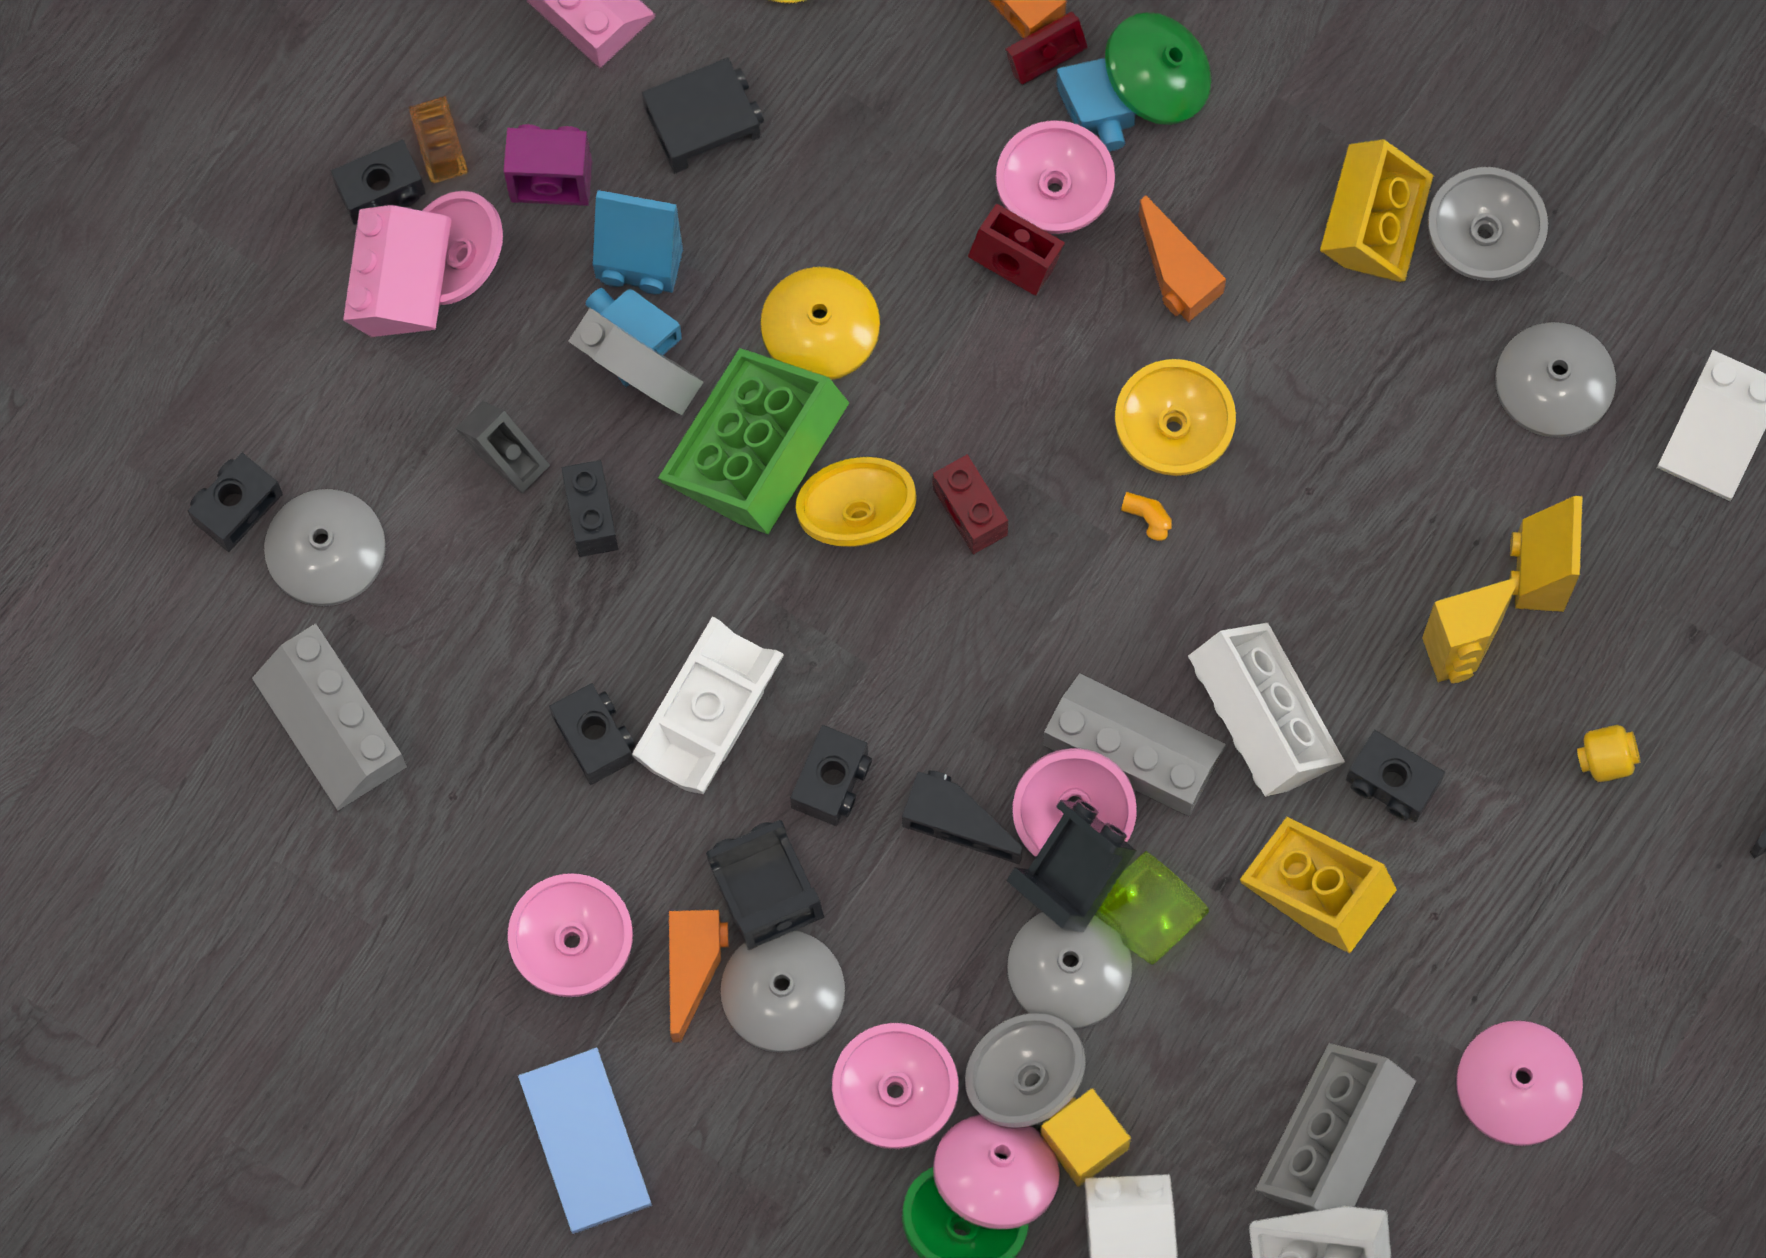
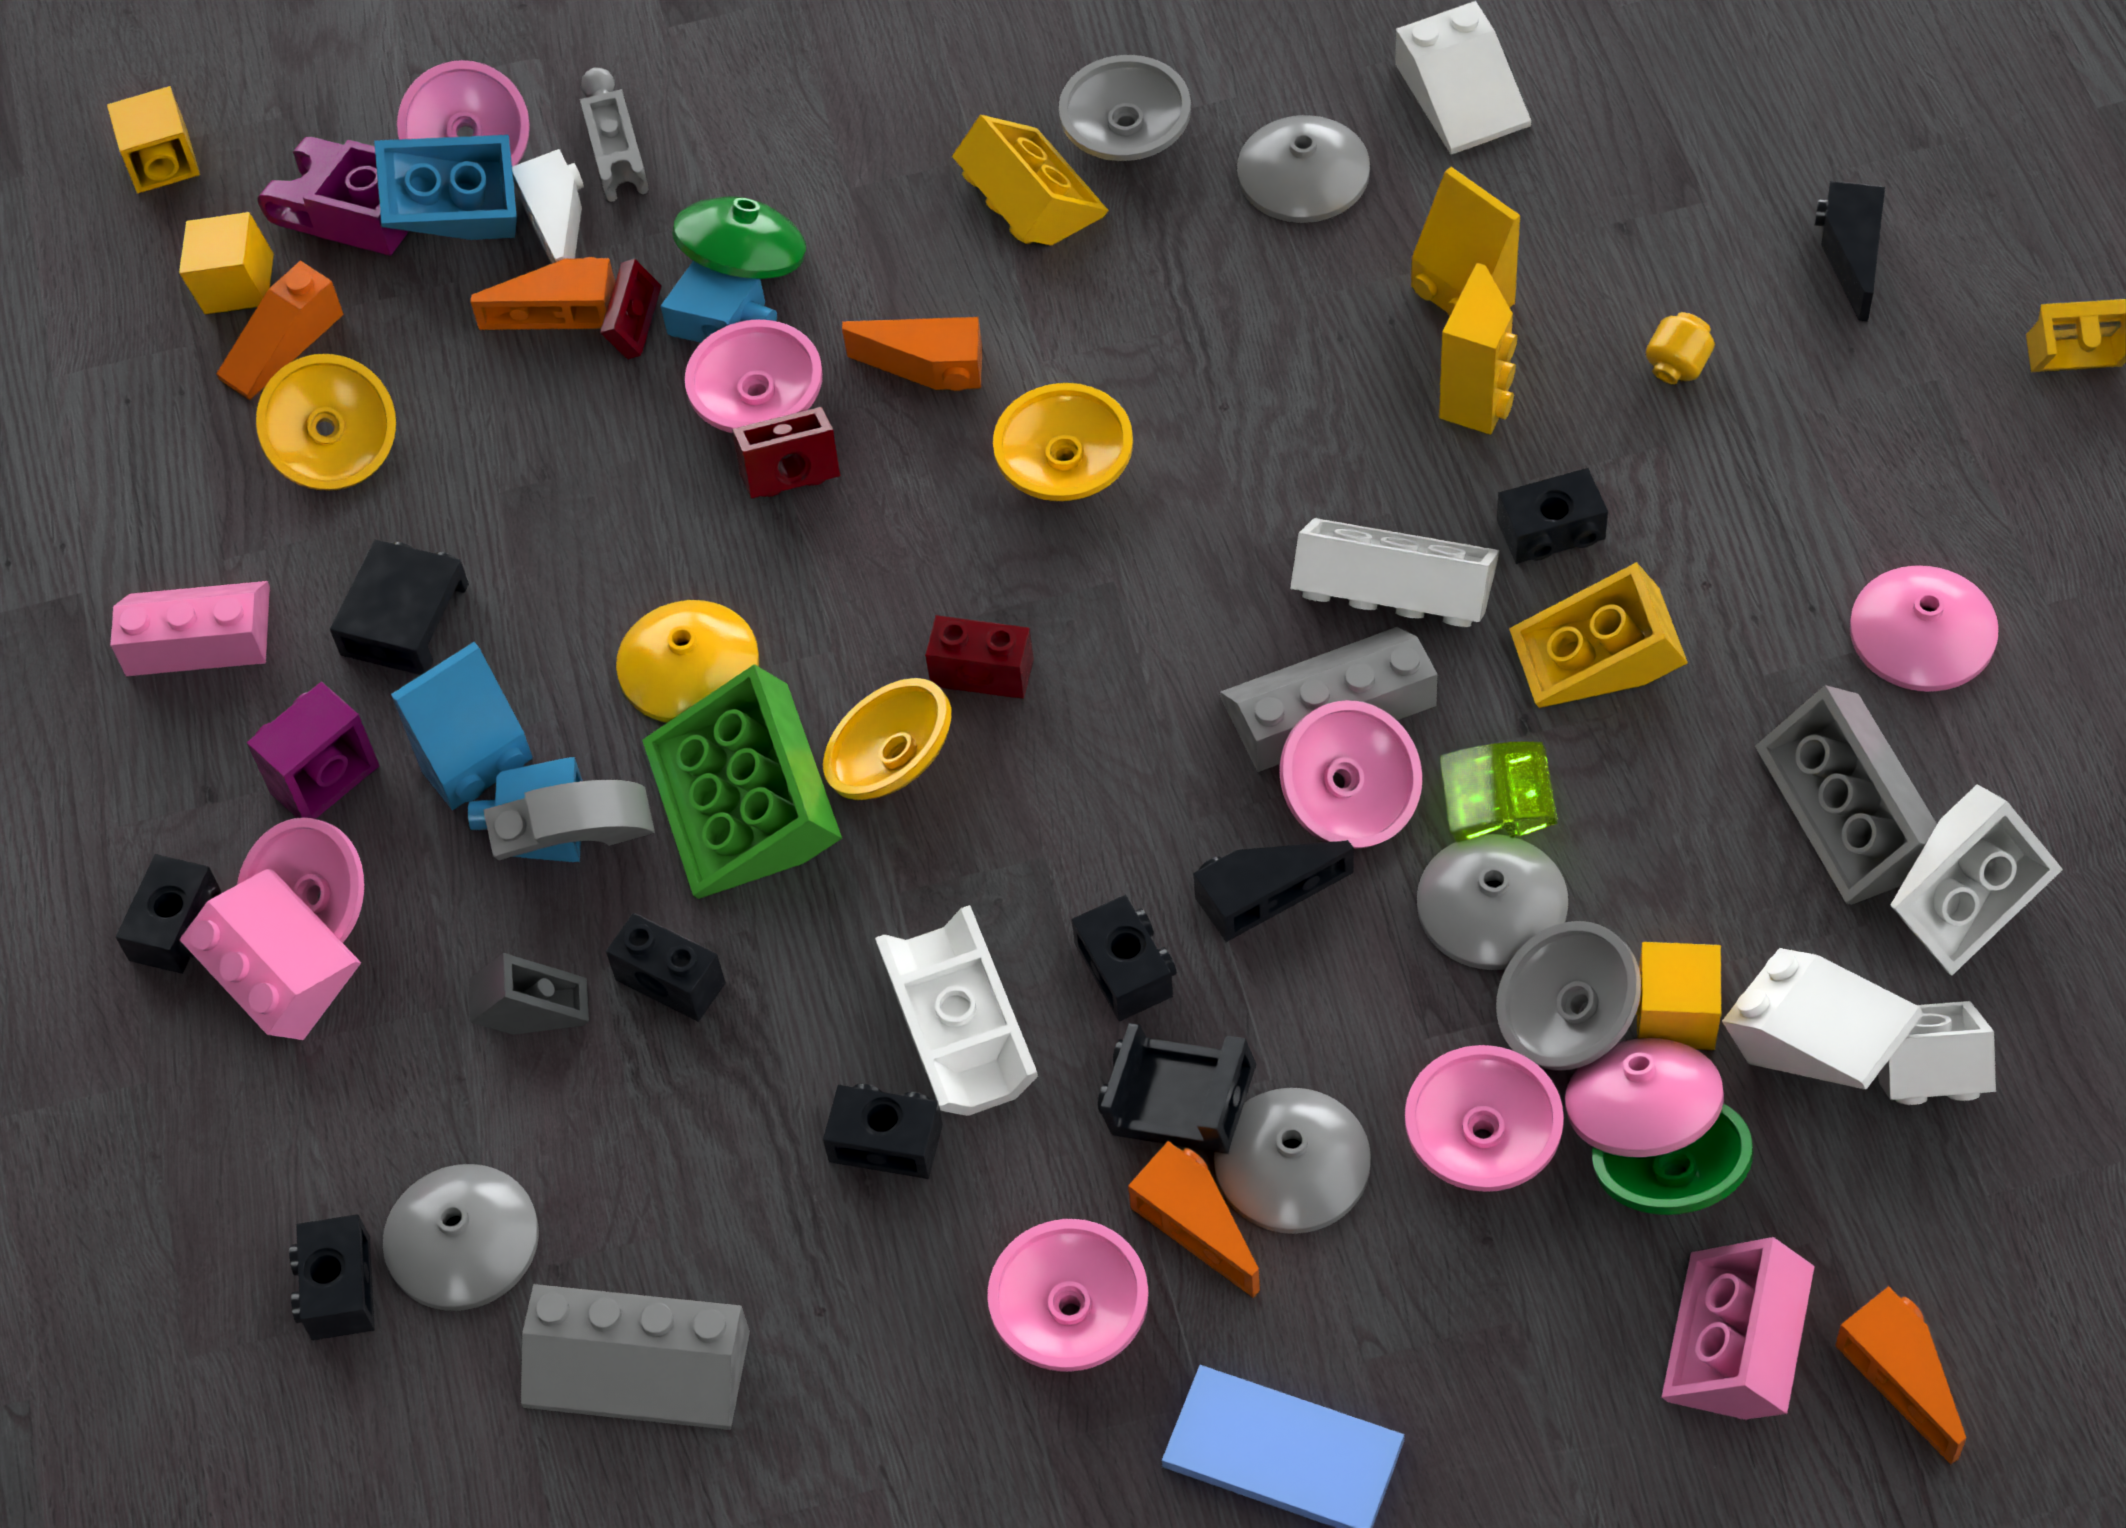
camera: 45 degrees left, 15 degrees down
clear orange slope [409,96,468,183] -> none
black panel [1006,799,1136,932] -> none
light orange arm [1121,492,1172,541] -> none

